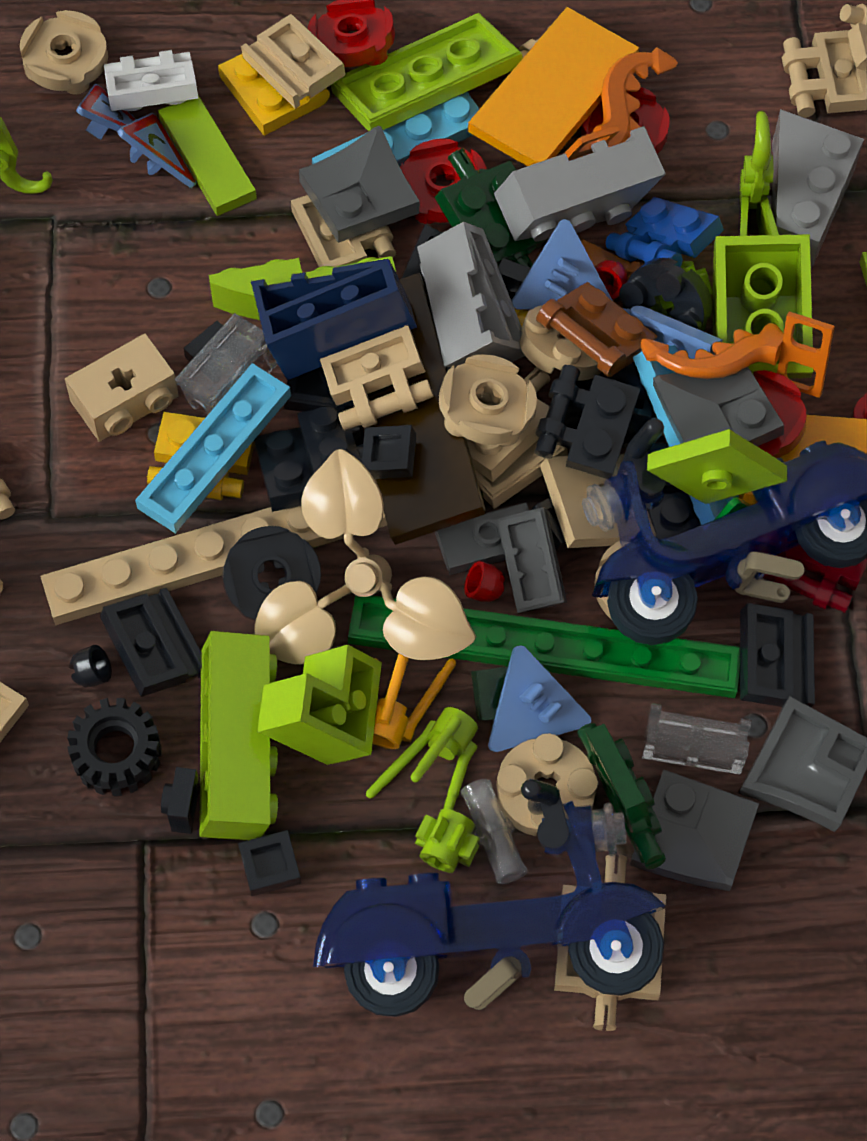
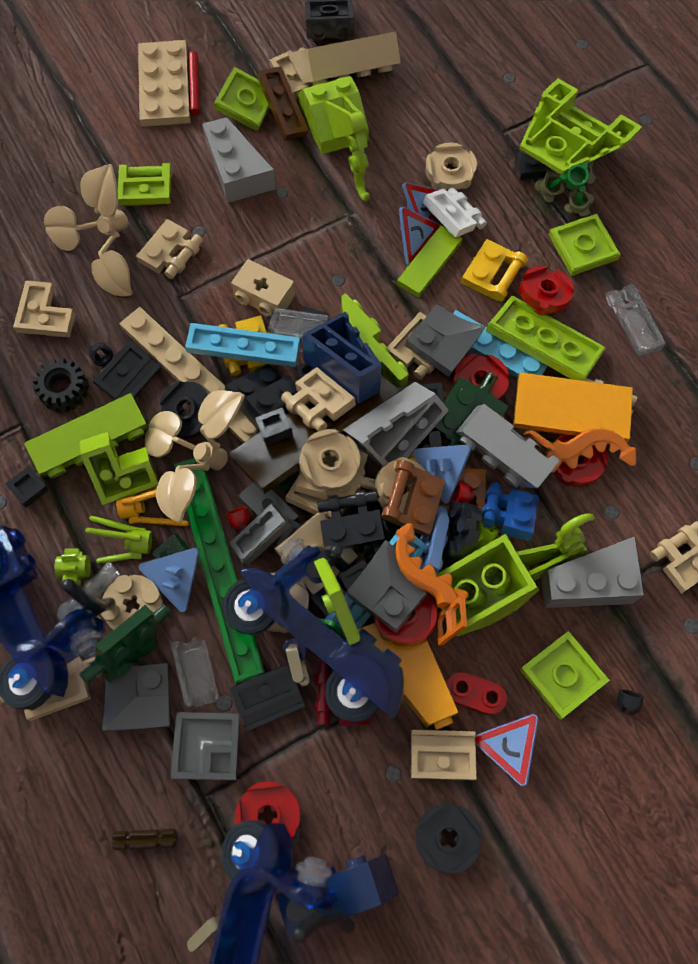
camera: 65 degrees right, 5 degrees up
black plate [161,767,200,834] -> none
tan plate [241,14,346,108] -> none

